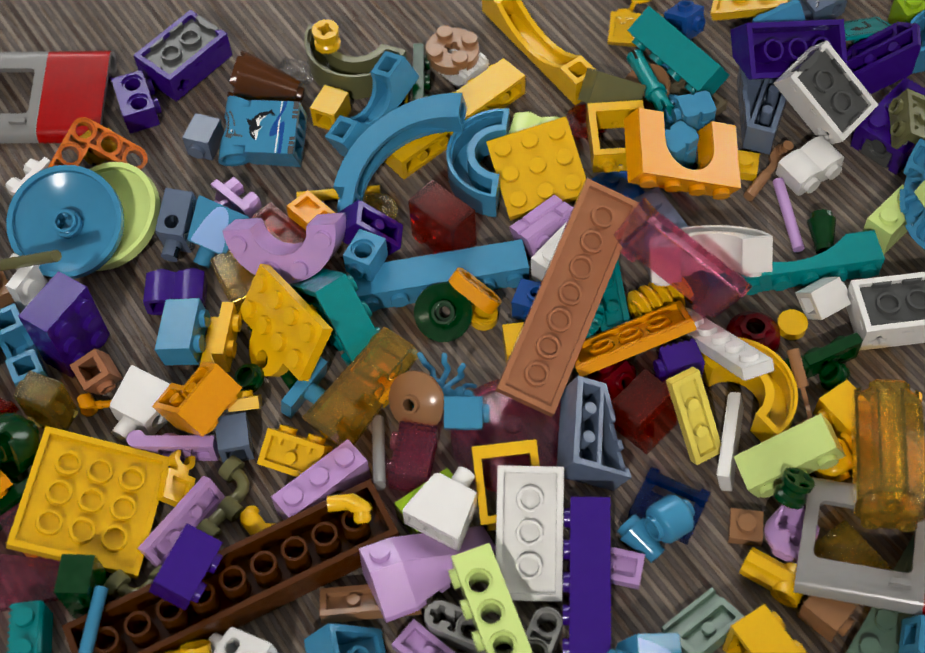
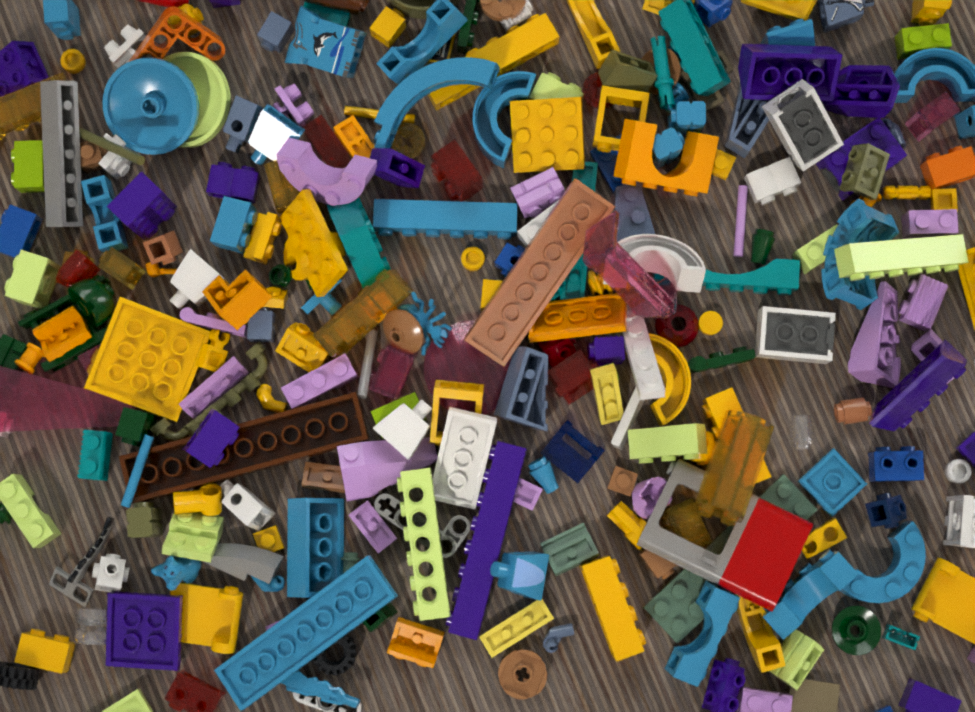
camera: 10 degrees right, 25 degrees up
yellow arm [327,494,372,524] -> none
dark azure brick [343,228,388,282] -> none
dark green dish [414,283,473,342] -> none
dark azure brick [444,396,490,430] -> none
light orange beam [448,267,502,315] -> none
dark azure head [644,494,695,544] -> none
medium nougat piece [743,140,794,201] -> none
dark green wheel [773,467,815,509] -> none
medium nougat piece [787,348,813,426] -> none
white brick [795,277,851,320] -> none
dark green plate [819,362,850,391] -> none
teal piece [844,16,891,44] -> none

